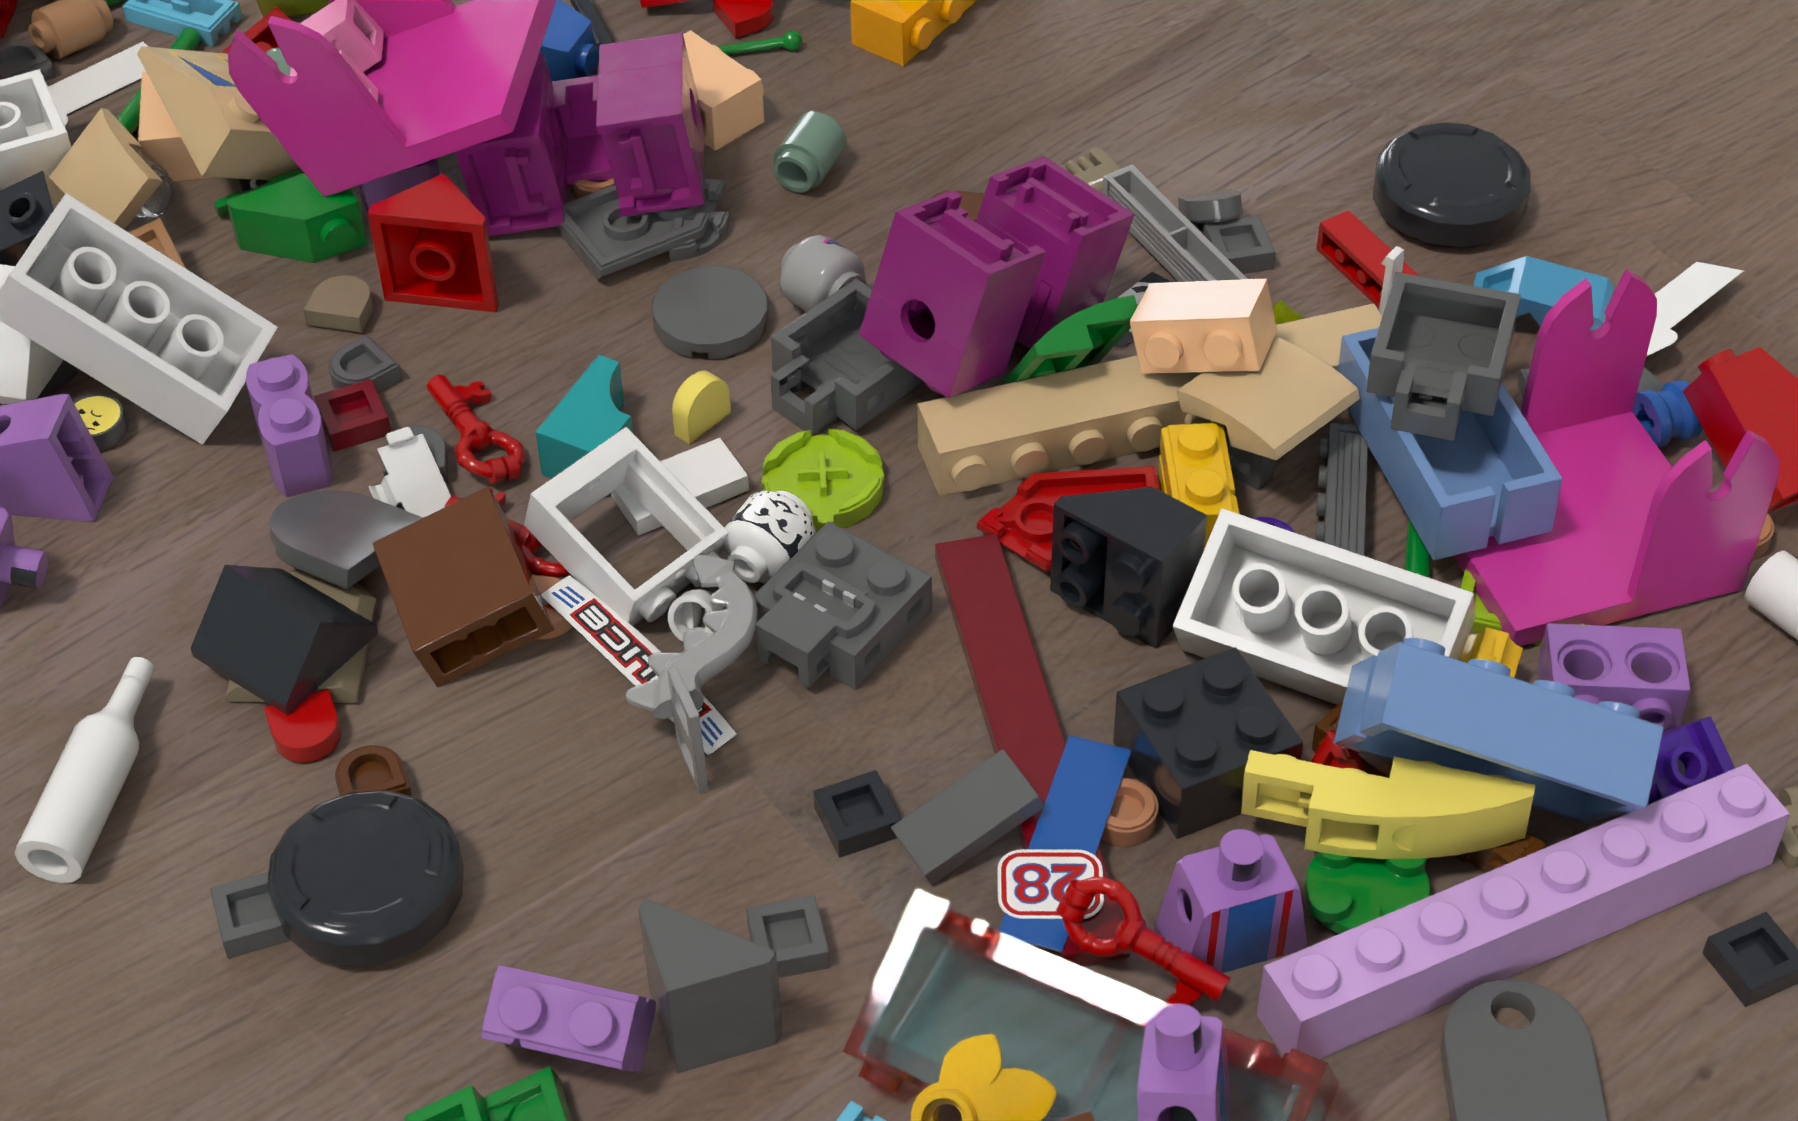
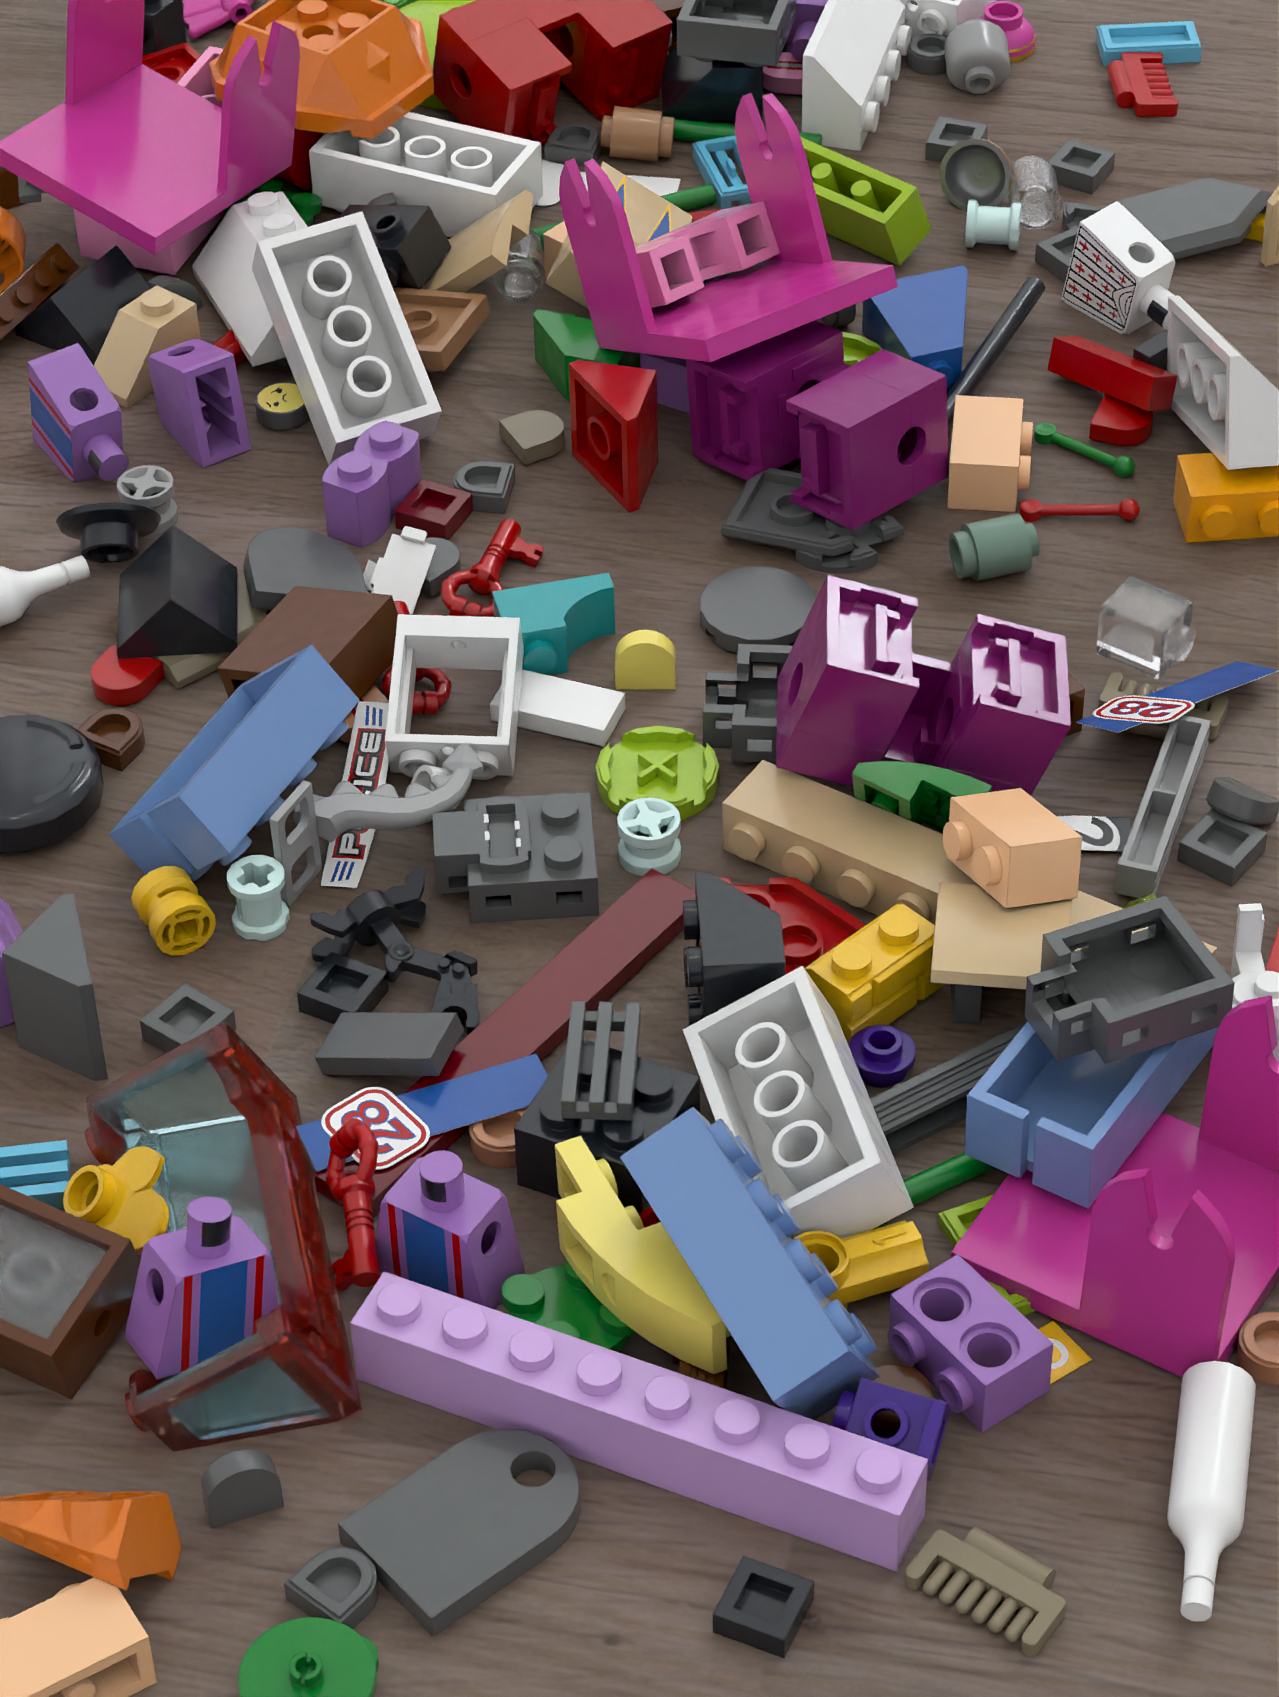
camera: 50 degrees right, 5 degrees down
white head [723,490,816,584] -> none
none -> black piece [56,503,161,563]
none -> medium blue piece [109,644,360,882]
none -> light grey wheel [116,465,178,536]
none -> yellow wheel [131,866,216,956]
none -> light aqua bush [227,855,290,941]
none -> black piece [310,867,479,1036]
none -> tile [561,1001,641,1121]
none -> light aqua wheel [617,797,681,877]
none -> red hinge [1019,498,1140,522]
none -> blue sticker [1076,661,1279,733]
none -> clear brick [1096,576,1196,680]

